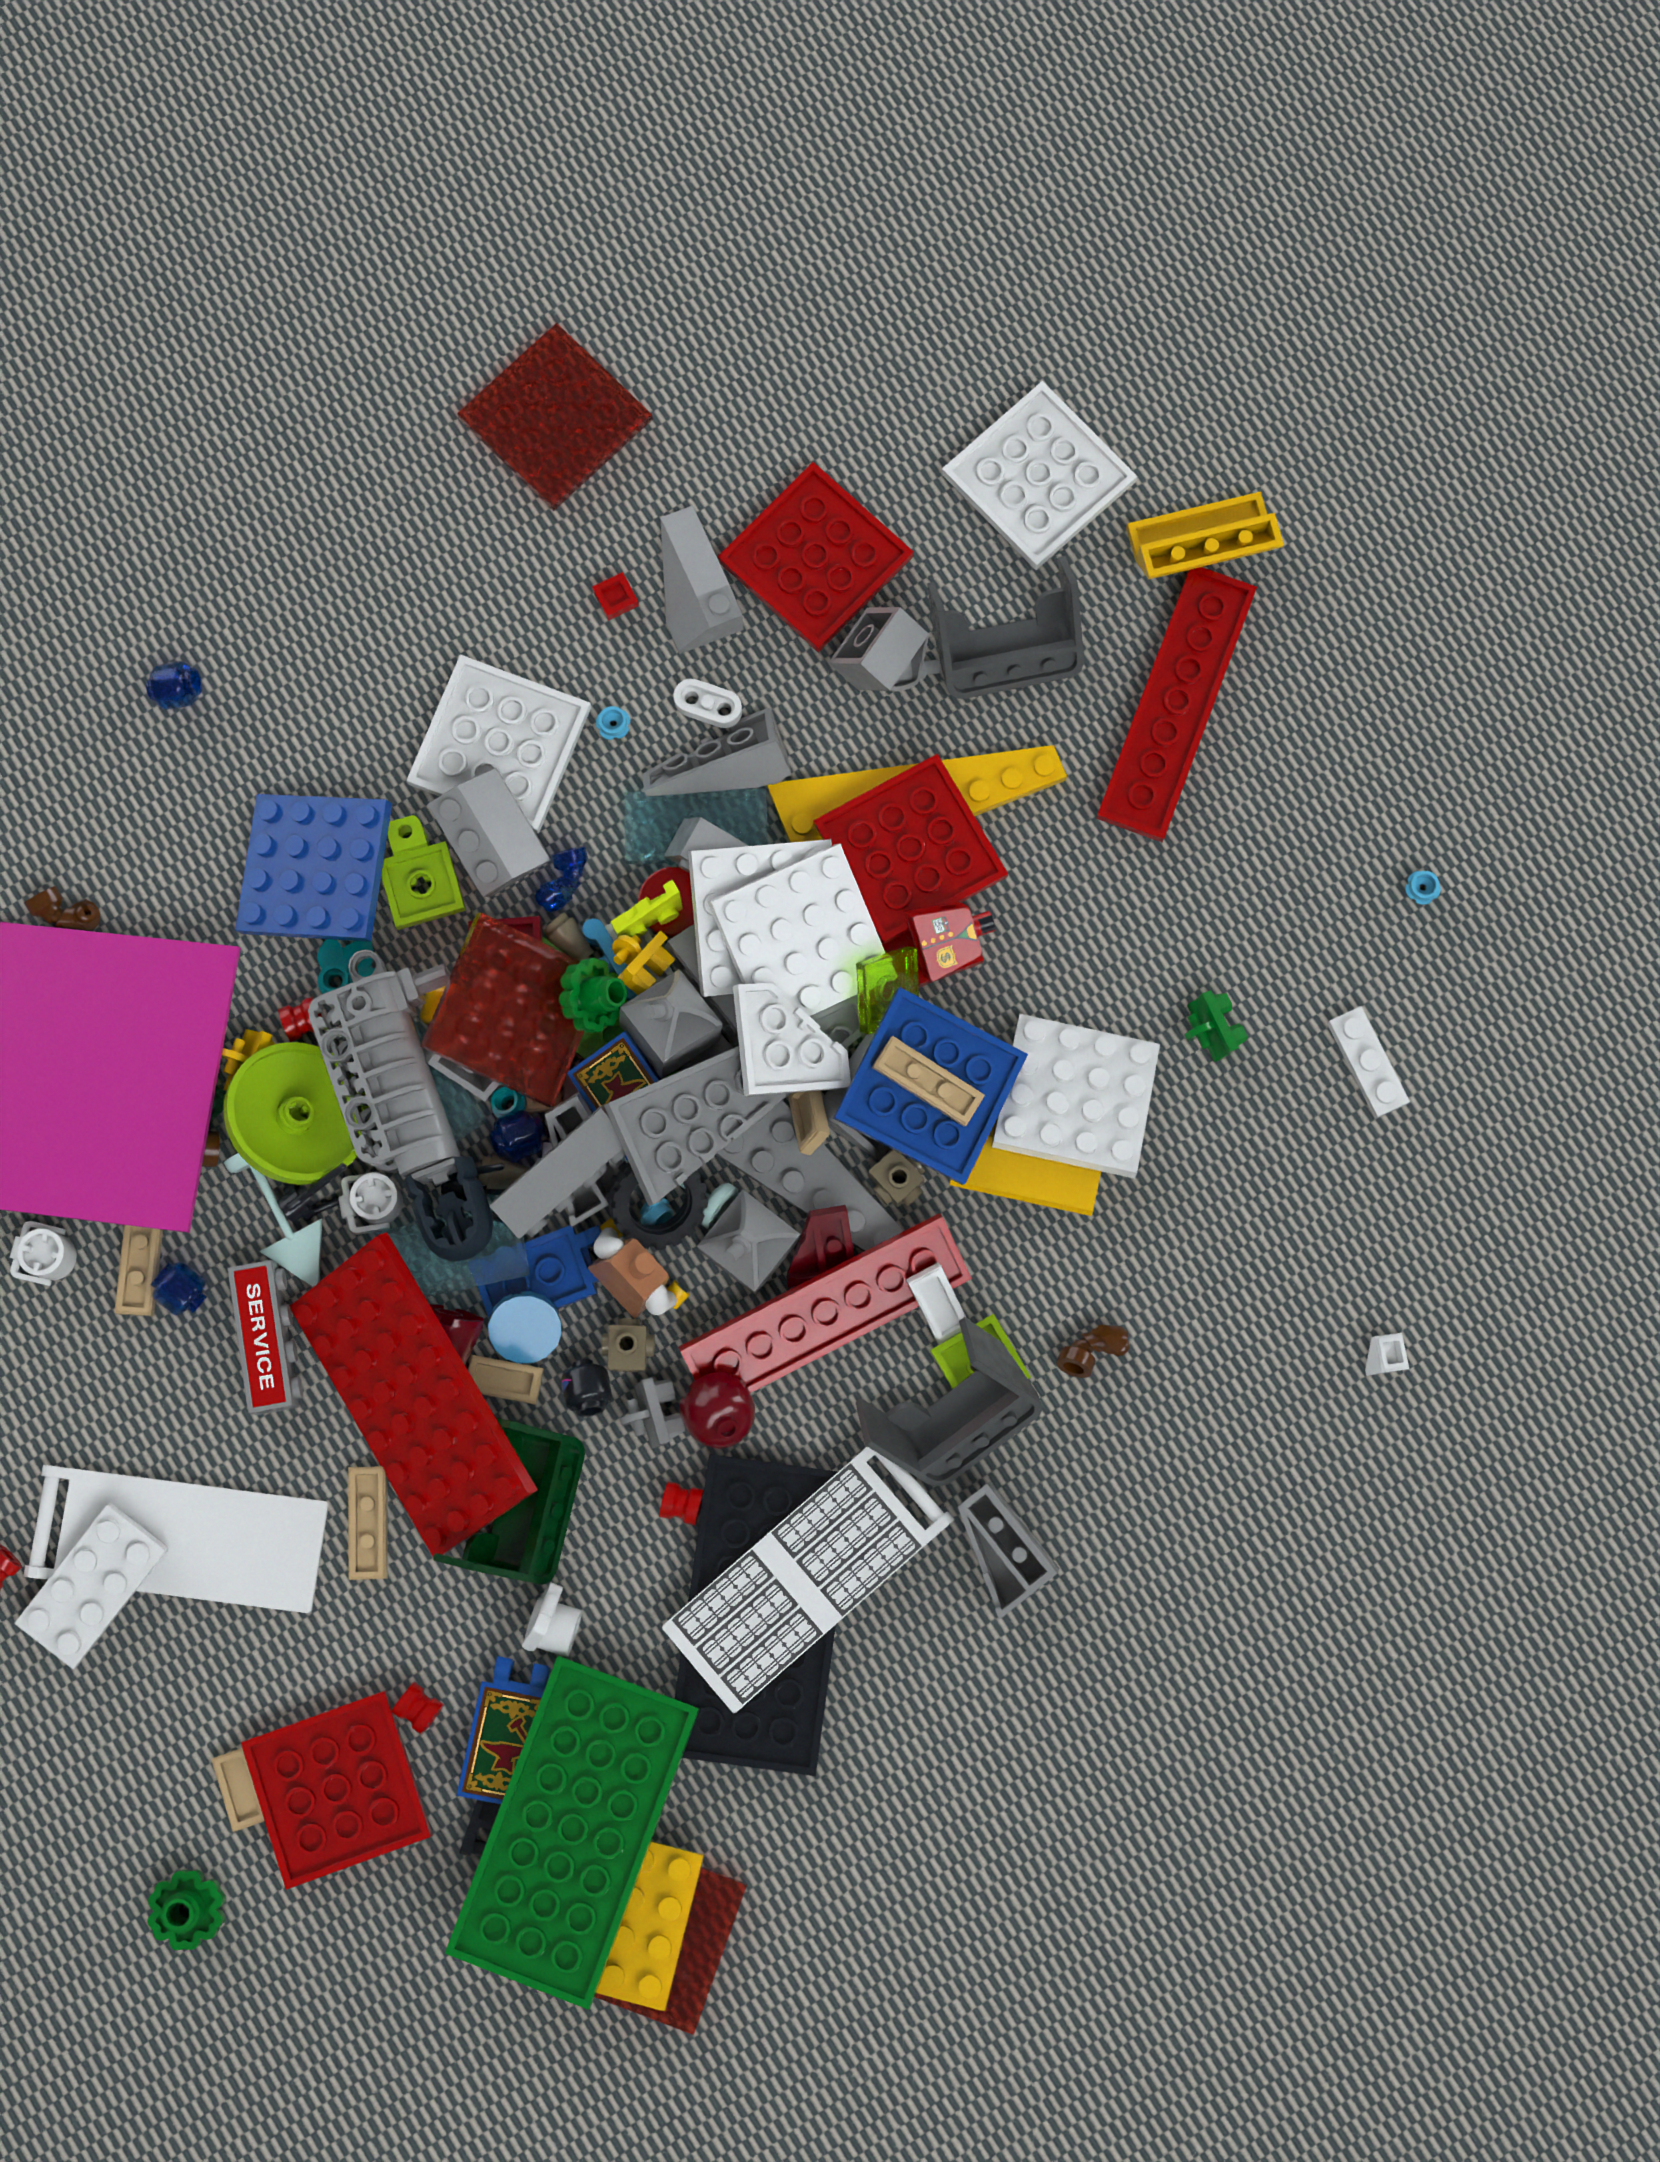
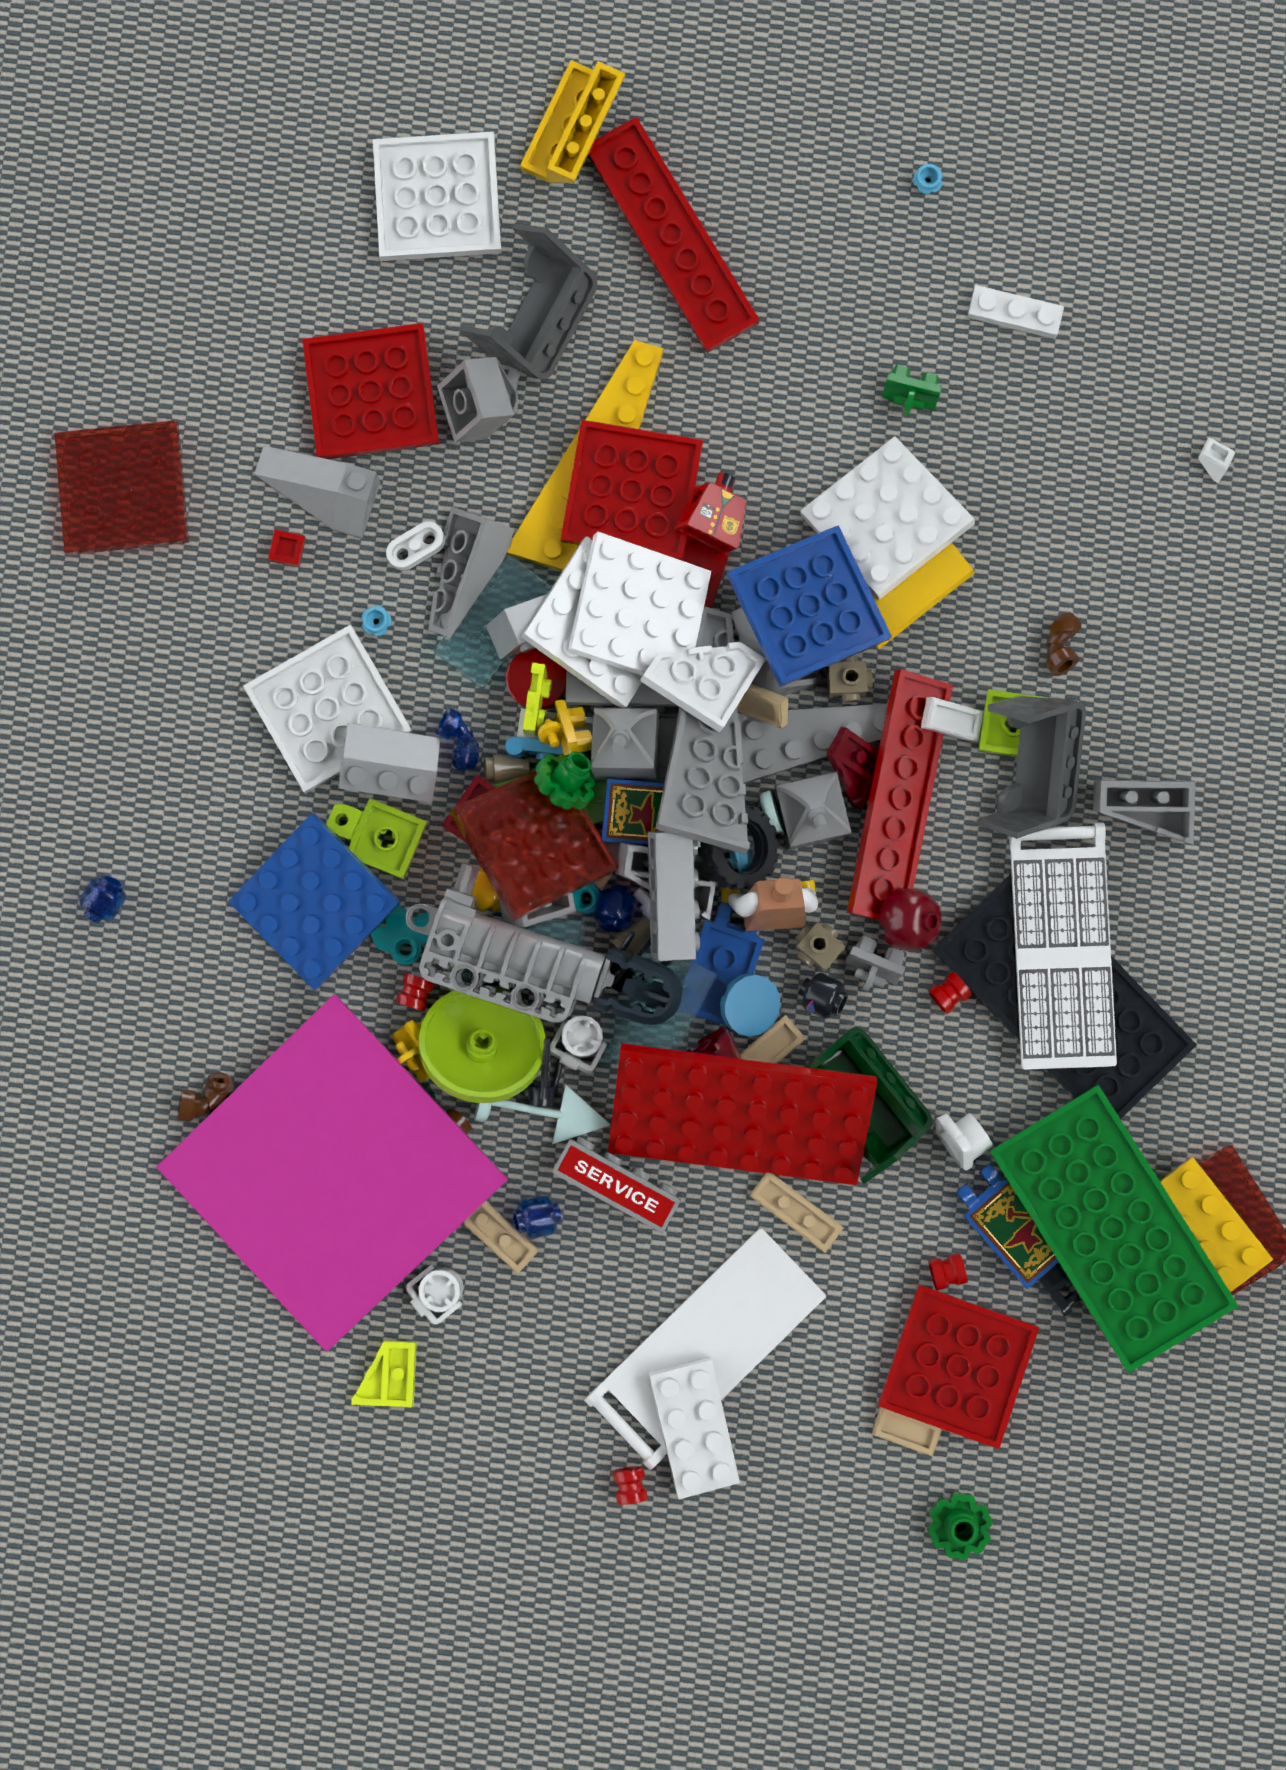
camera: 50 degrees left, 5 degrees up
clear neon green tile [856,946,919,1035] -> none
tan tile [872,1036,985,1127] -> none

